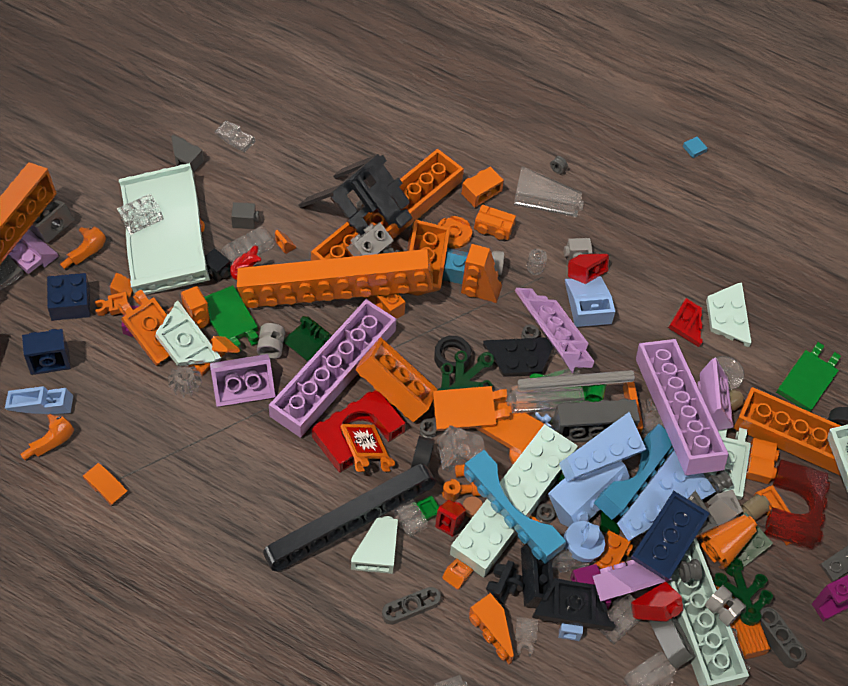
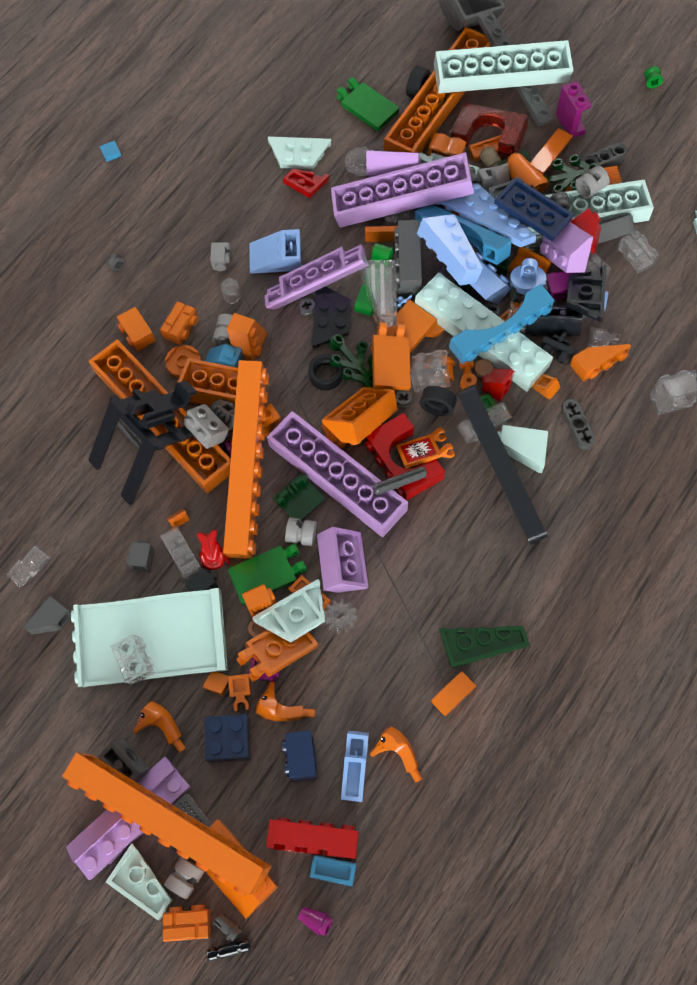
camera: 75 degrees left, 10 degrees up
orange slope [212,336,240,353] -> none
clear slope [514,167,584,217] -> none
light grey axle [517,370,635,391] -> none
red slope [568,254,609,284] -> none
none -> orange animal [256,681,315,722]
none -> dark grey axle [373,467,427,495]
none -> dark green wing [439,626,530,669]
none -> orange tile [531,128,573,175]

